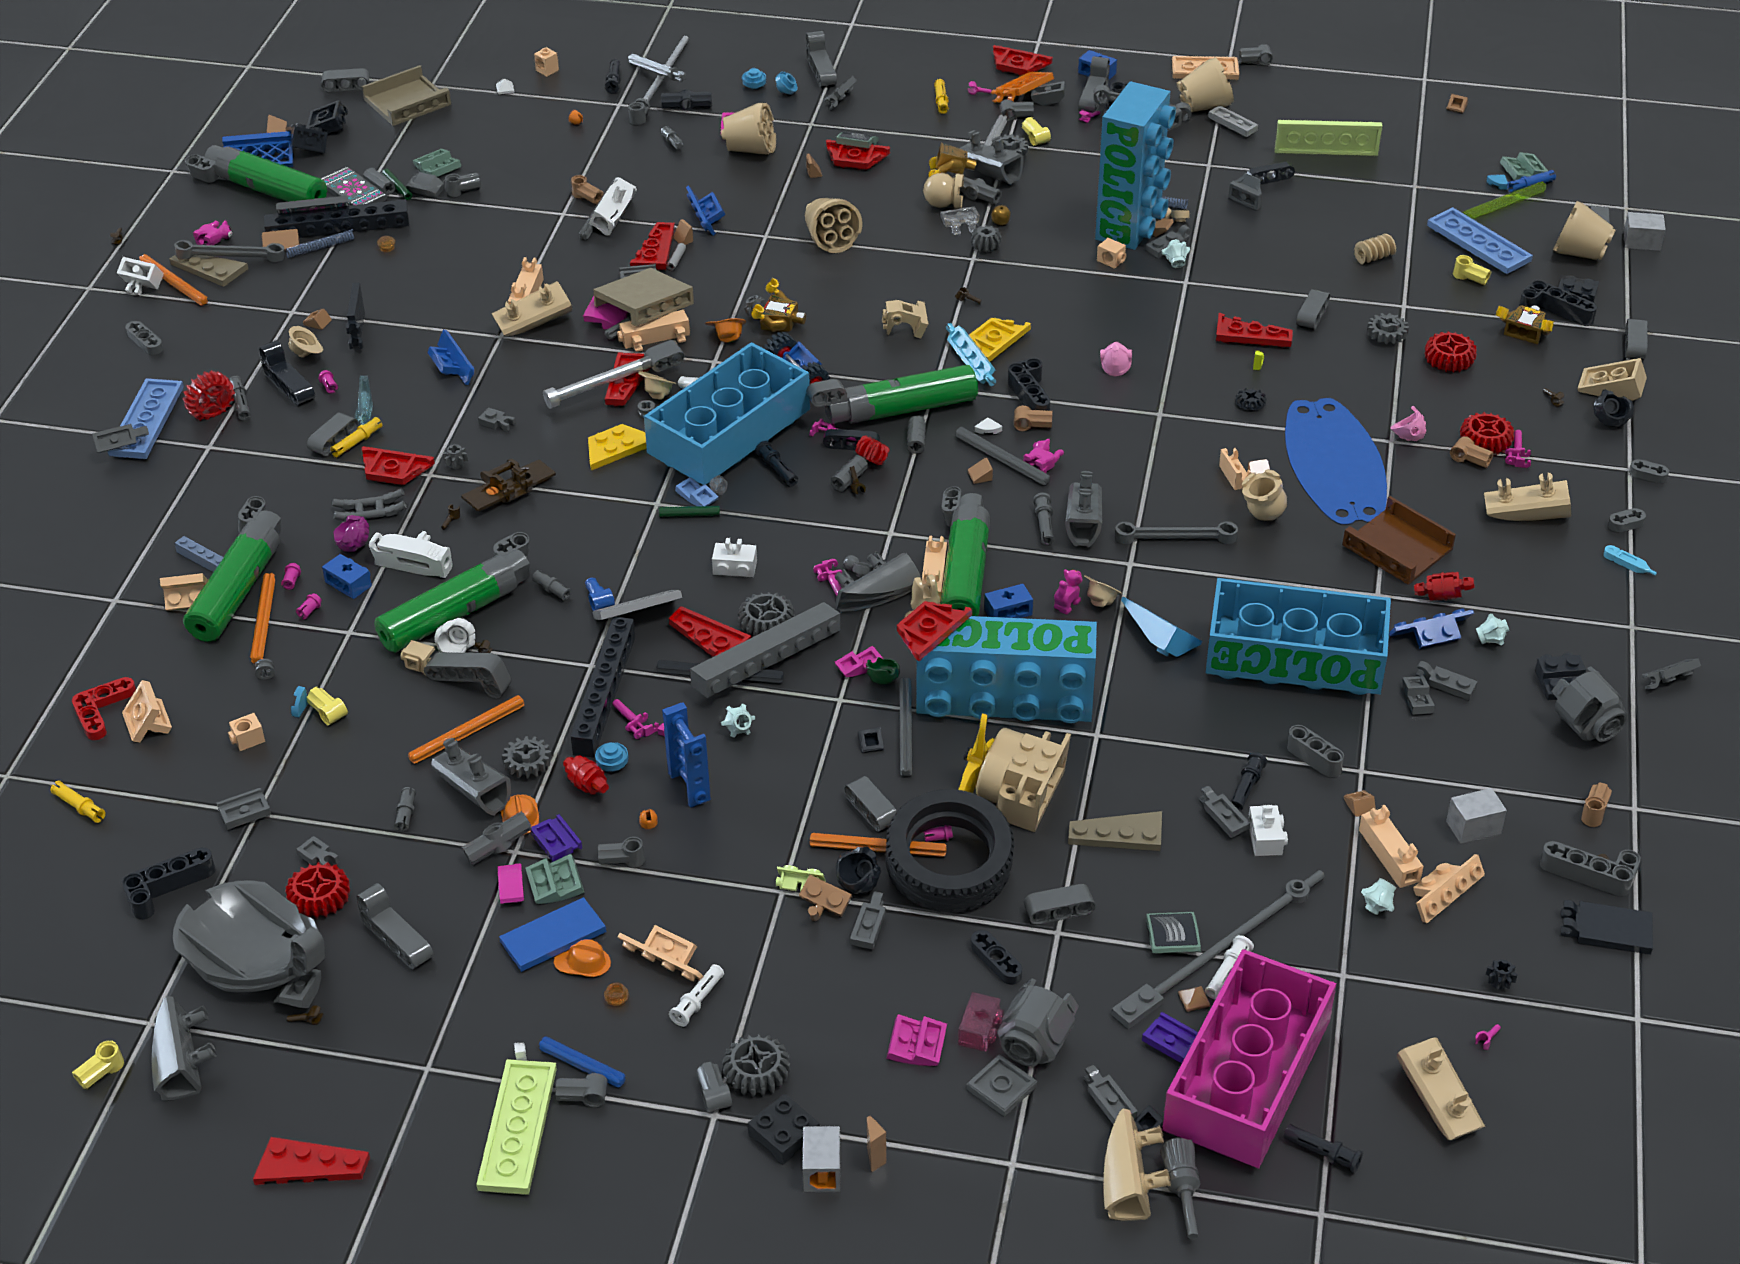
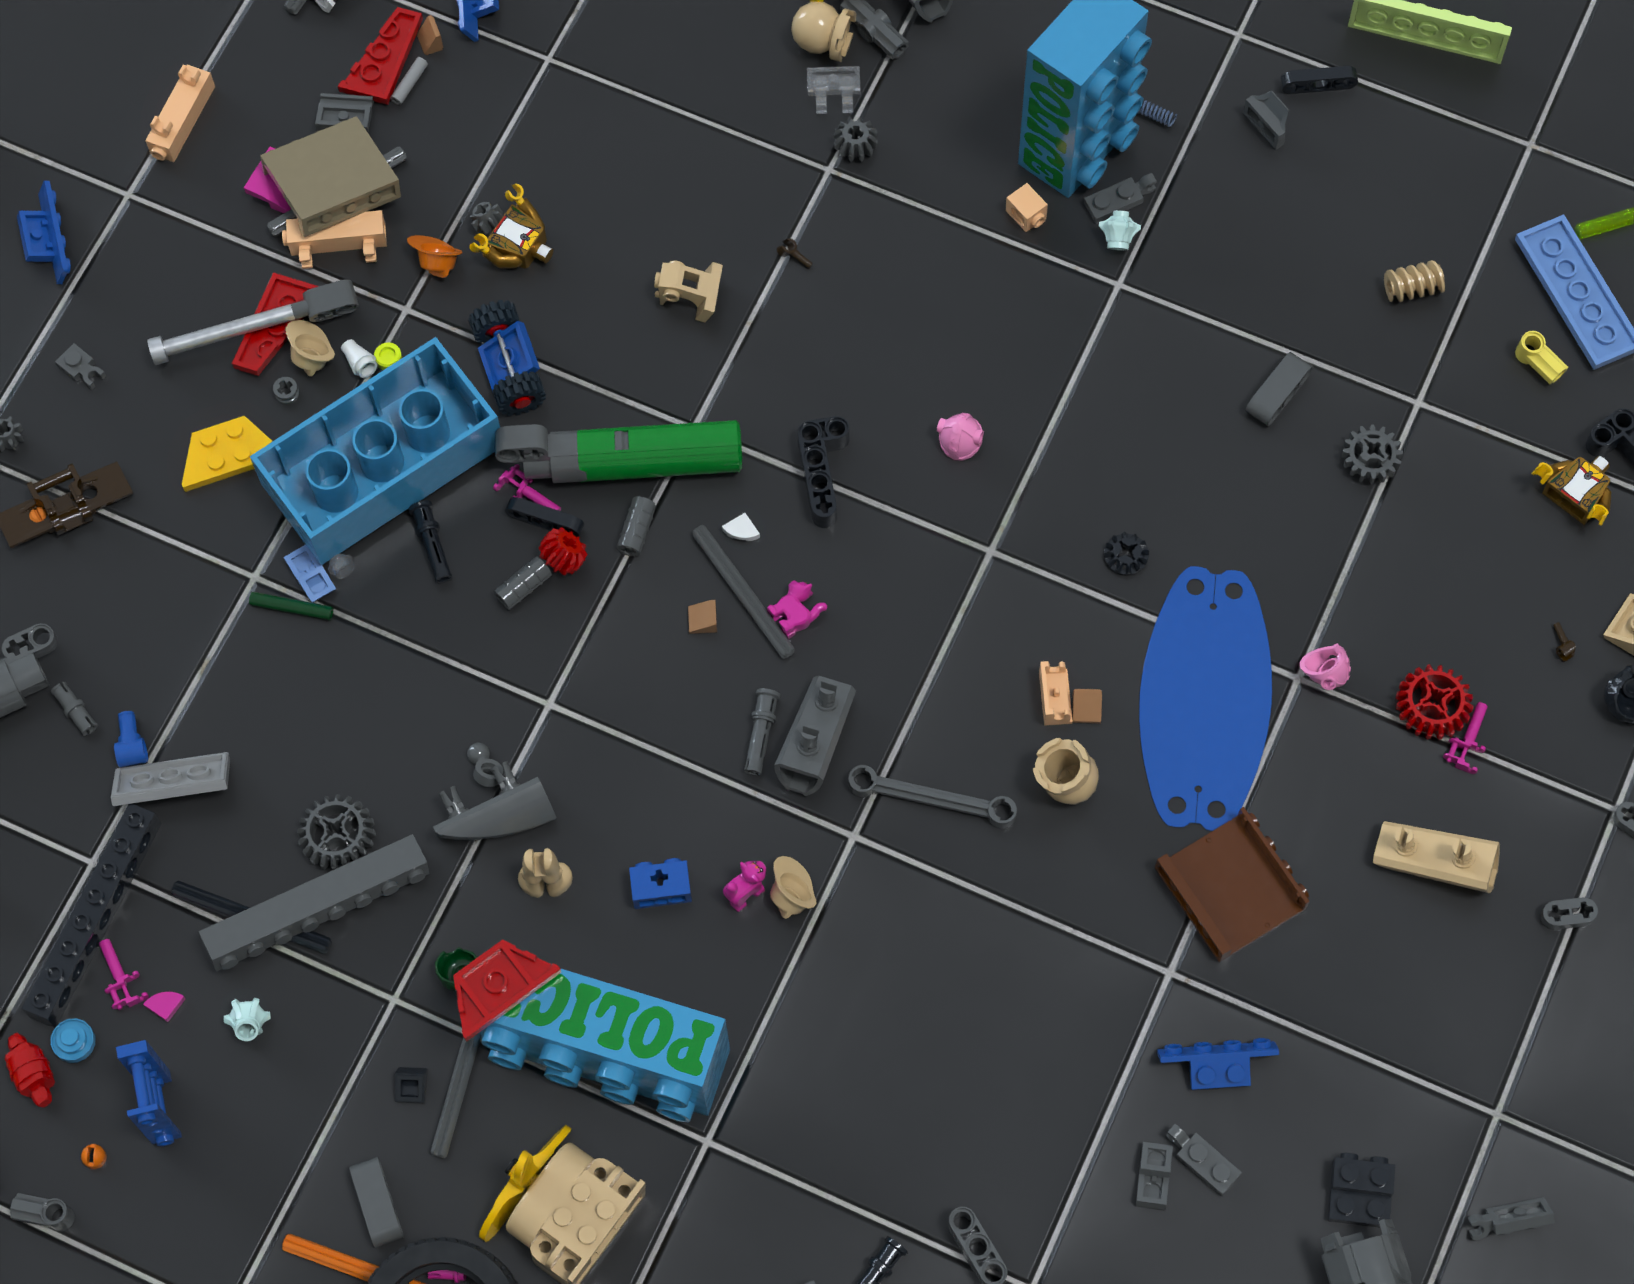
camera: 15 degrees right, 25 degrees up
tan piece [491,281,572,336] -> none
red wing [669,606,751,657] -> none
white brick [712,538,757,577] -> none
tan cone [805,198,862,253] -> none
dark pink piece [813,559,842,596] -> none
dark pink slope [835,646,883,678] -> none
dark brown hand [849,466,866,495] -> none
light nougat brick [922,536,947,601] -> none
green piece [940,486,990,616] -> none
medium azure plate [946,323,996,386] -> none
yellow wing [969,318,1031,362] -> none
pearl gold piece [991,205,1010,225] -> none
medium nougat piece [1014,406,1052,431] -> none
wedge [1121,597,1202,657] -> none
medium nougat slope [1152,218,1173,237] -> none
tan plate [1164,208,1189,222] -> none
dark azure brick [1206,578,1391,695] -> none
red wing [1216,313,1293,347] -> none
neon yellow tile [1253,351,1264,371] -> none
red piece [1414,572,1475,601] -> none
red gear [1425,331,1477,373] -> none
medium nougat piece [1450,437,1494,468] -> none
light aqua rock [1476,614,1510,645] -> none
medium azure piece [1603,545,1657,575] -> none

